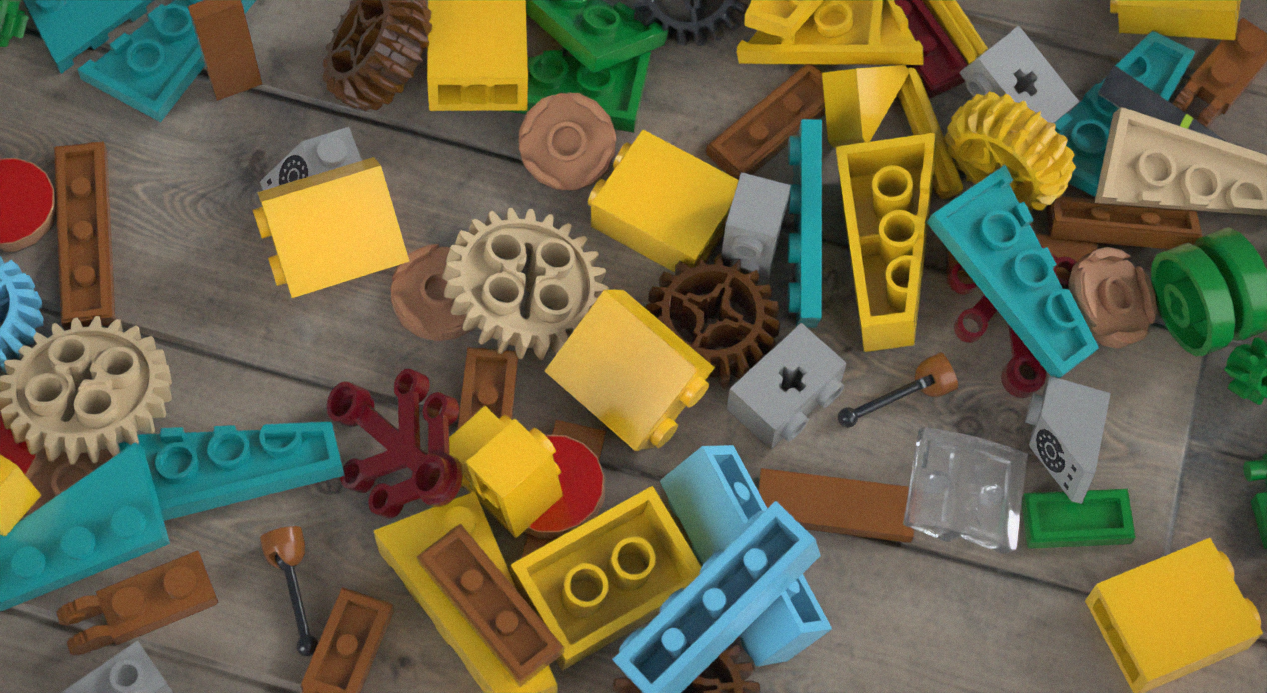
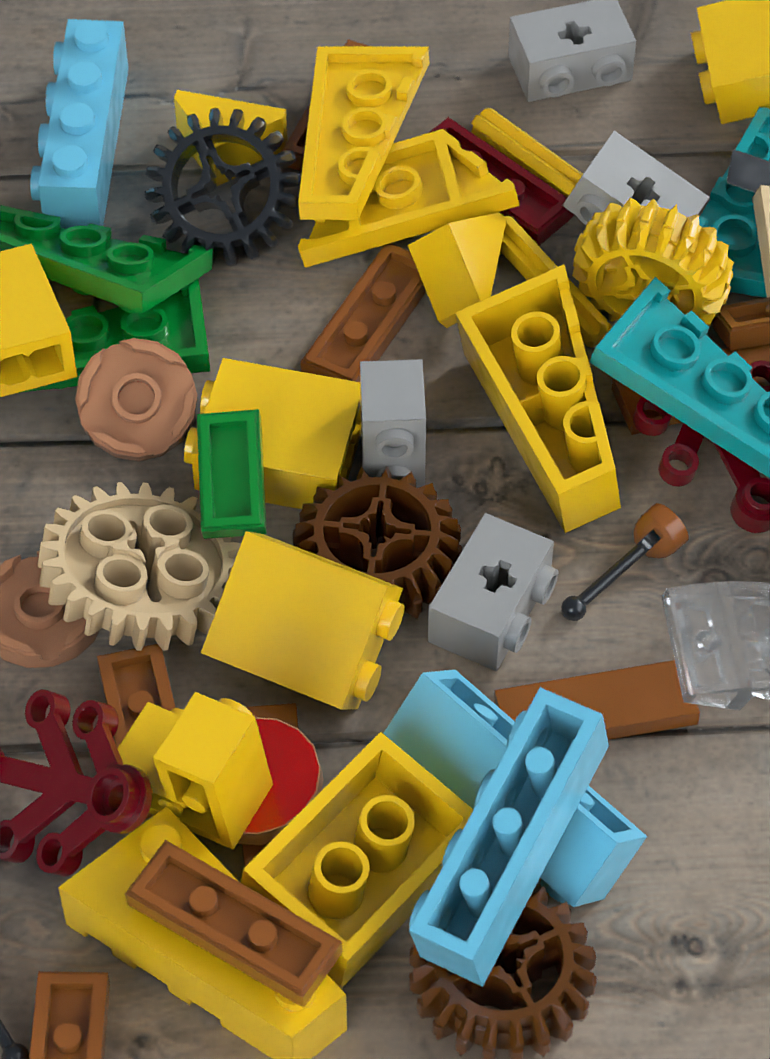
camera: 15 degrees left, 10 degrees down
teal wing [787,119,822,328] -> none
none -> green tile [197,409,267,539]

